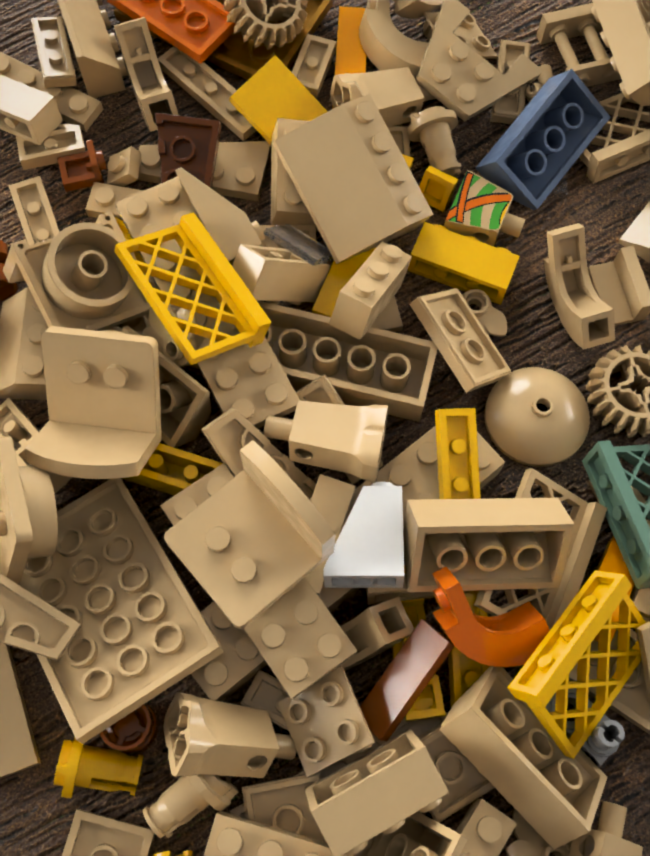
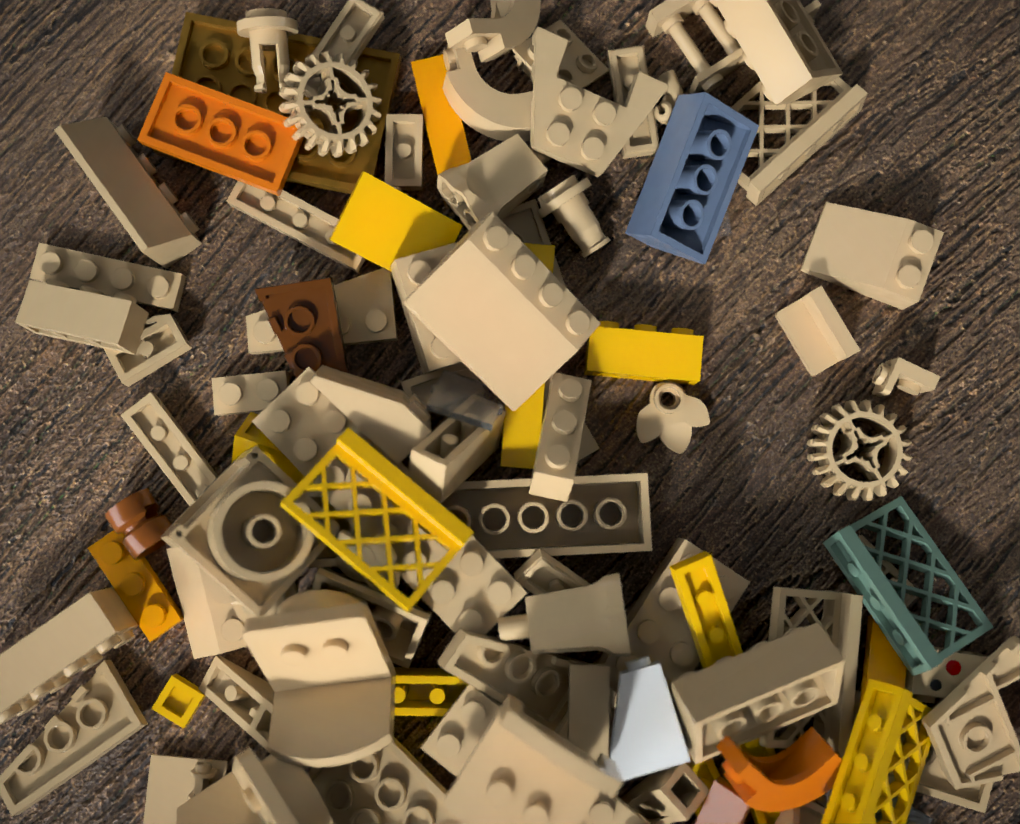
camera: 15 degrees left, 15 degrees up
tan tile [31,16,77,88] -> none
dark orange bracket [57,139,107,192] -> none
tan plate [106,146,141,187] -> none
tan arch [113,17,179,132] -> none
tan tile [409,288,512,393] -> none
yellow tile [419,166,459,212] -> none
torso [444,170,526,246] -> none
tan dish [484,367,590,467] -> none
tan arch [543,223,615,350] -> none

